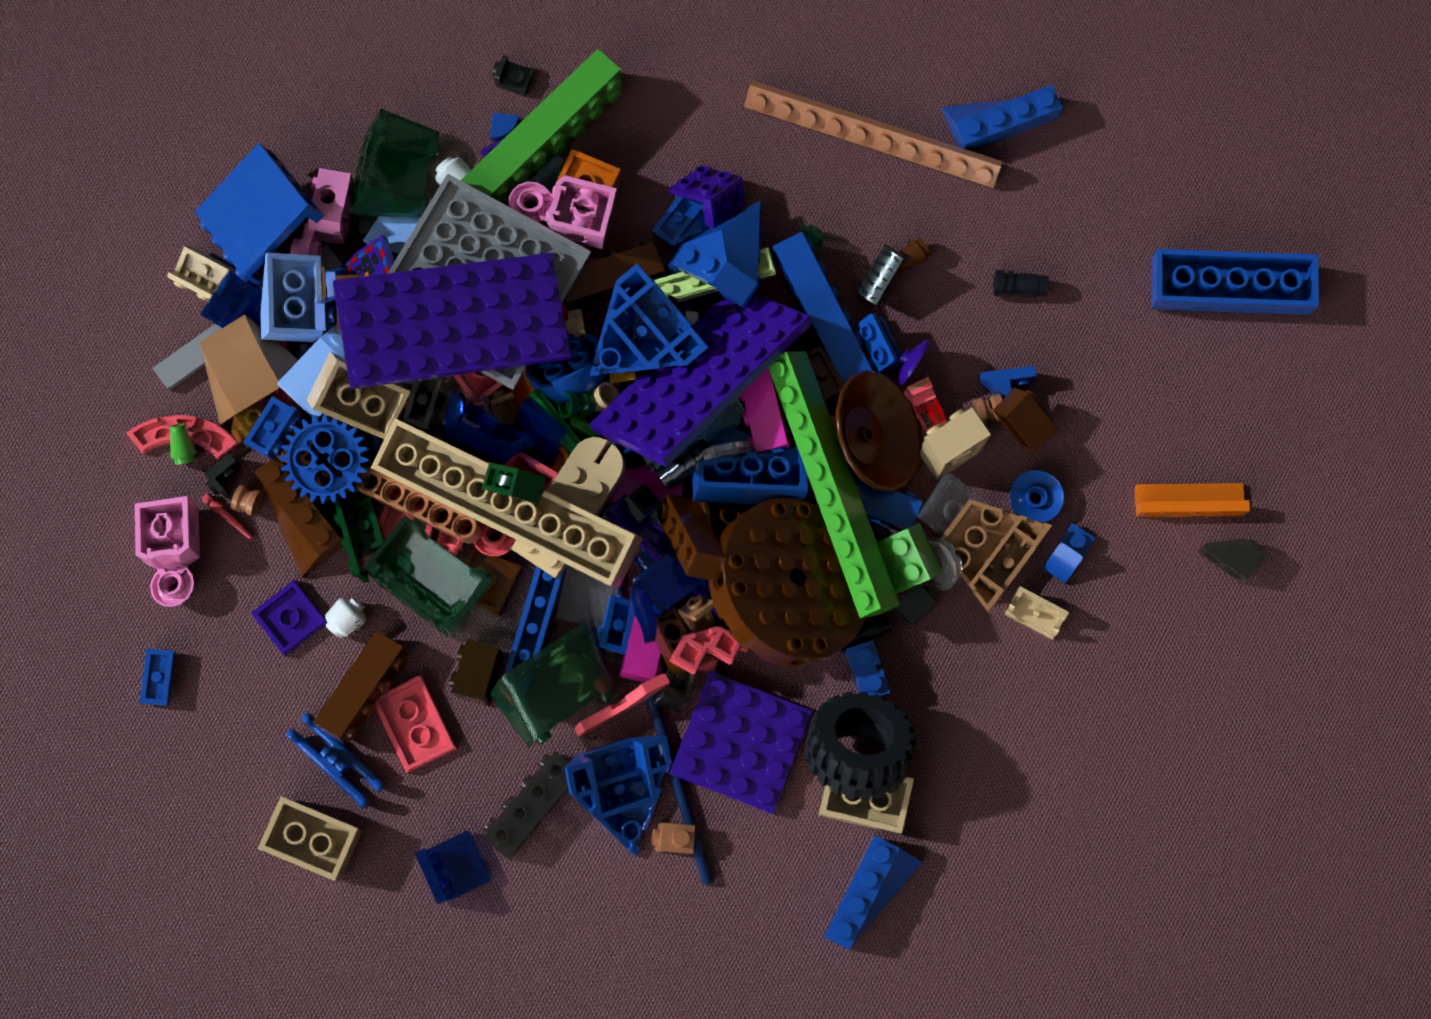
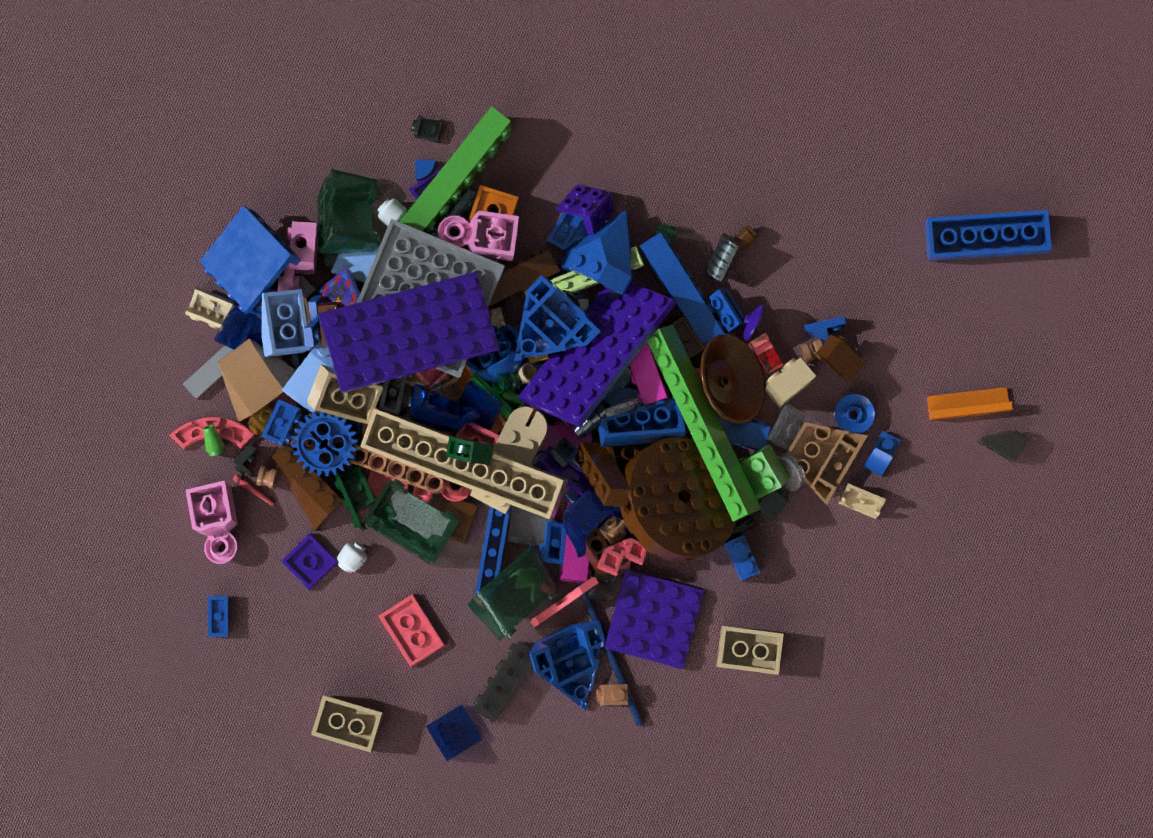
camera: 10 degrees left, 5 degrees up
blue piece [286,713,385,808] -> none
reddish brown brick [313,631,408,746] -> none
dark brown brick [449,639,504,707] -> none
nougat plate [744,80,1003,188] -> none
black tyre [805,691,916,800] -> none
blue wedge [823,836,923,950] -> none
blue wedge [942,85,1063,151] -> none
black axle [992,270,1049,297] -> none

